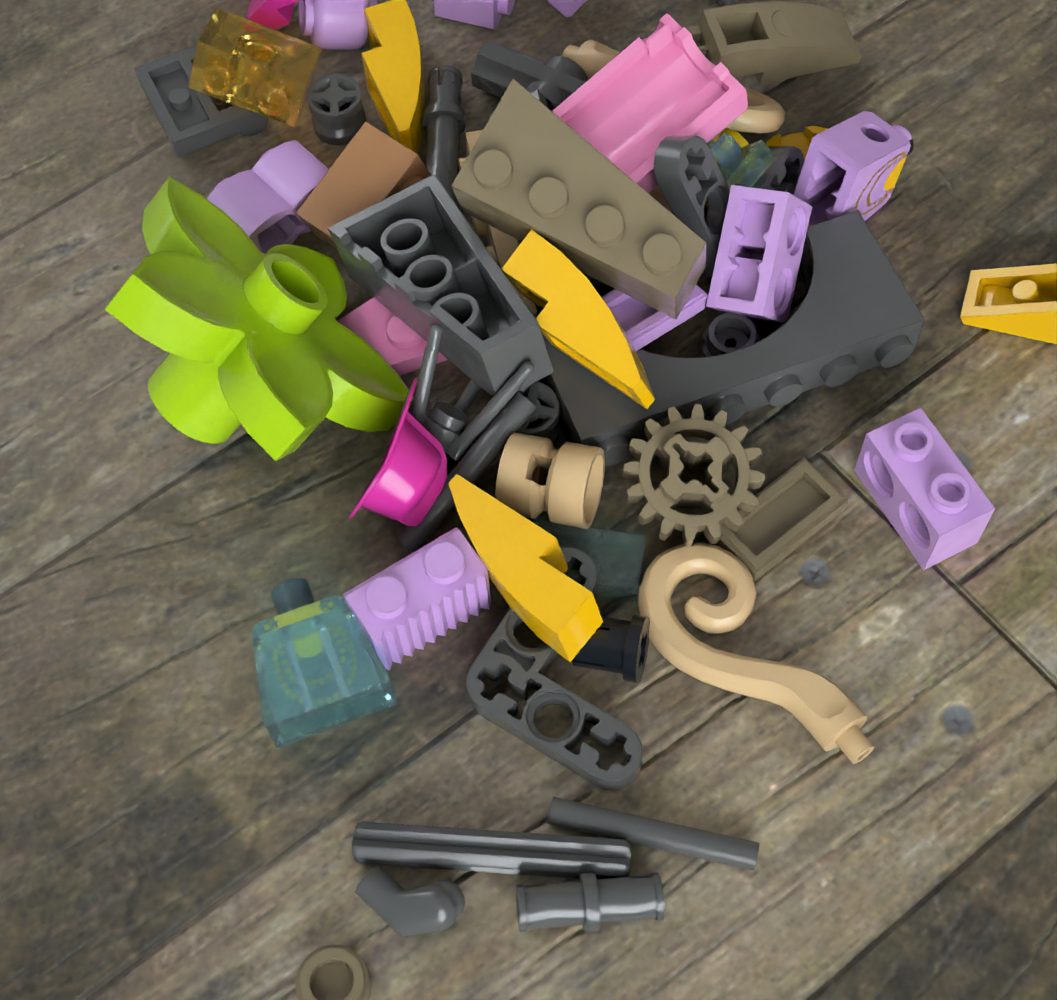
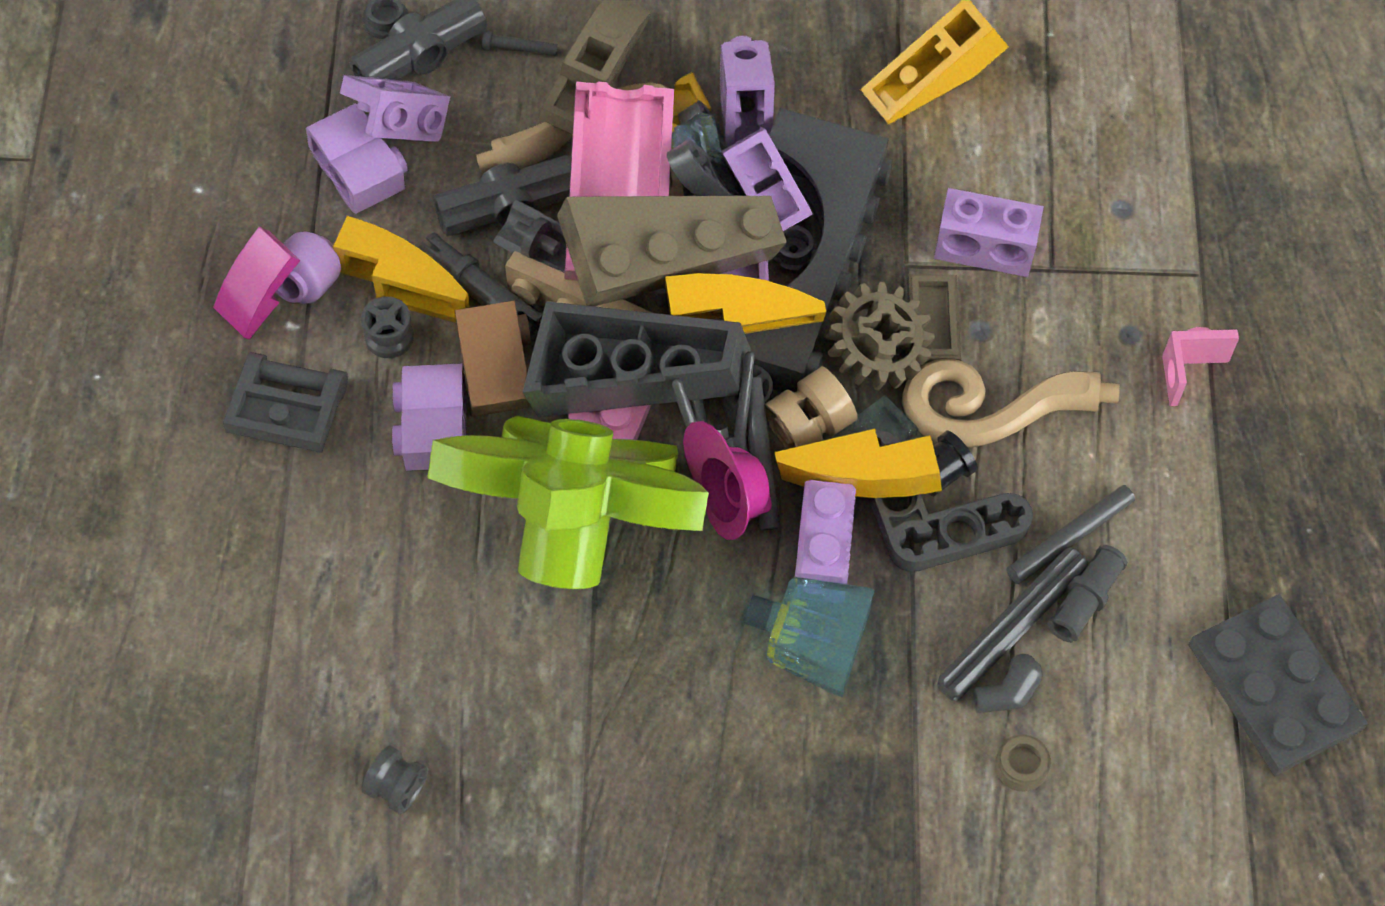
camera: 55 degrees left, 0 degrees up
clear yellow brick [188,8,323,127] -> none
none -> bright pink bracket [1162,327,1239,406]

